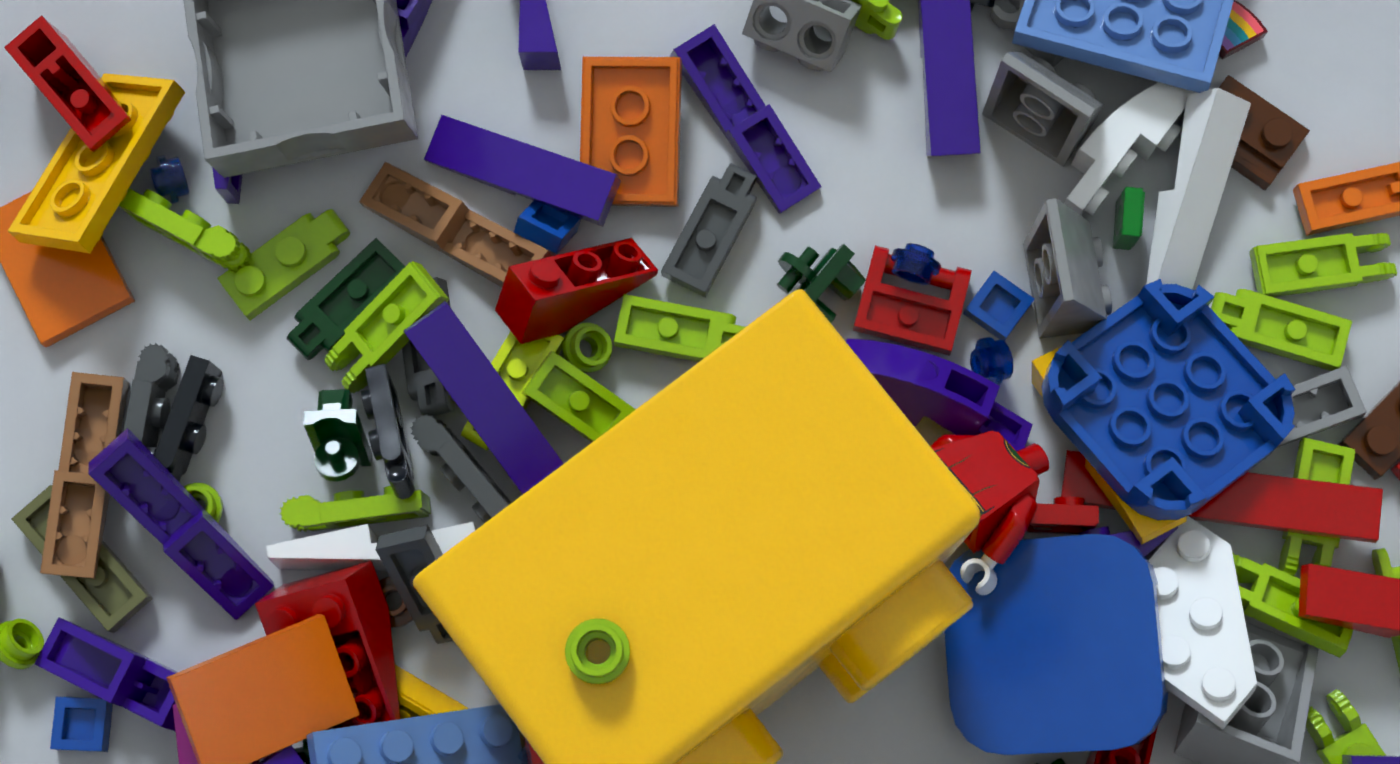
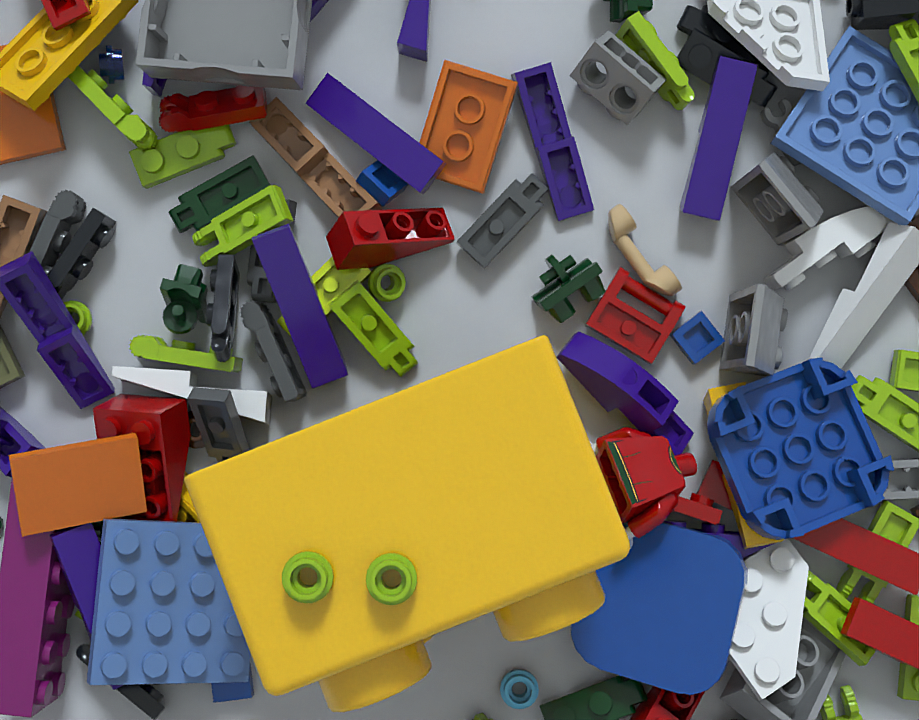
camera: 10 degrees right, 10 degrees up
lime hinge [614,294,745,362] -> none
clear blue plate [891,243,941,285] -> none
clear blue plate [970,337,1013,386] -> none
green tile [1113,187,1145,250] -> none
none -> red hinge [159,85,267,133]
none -> lime plate [366,553,417,605]
none -> tan bar [608,204,682,296]

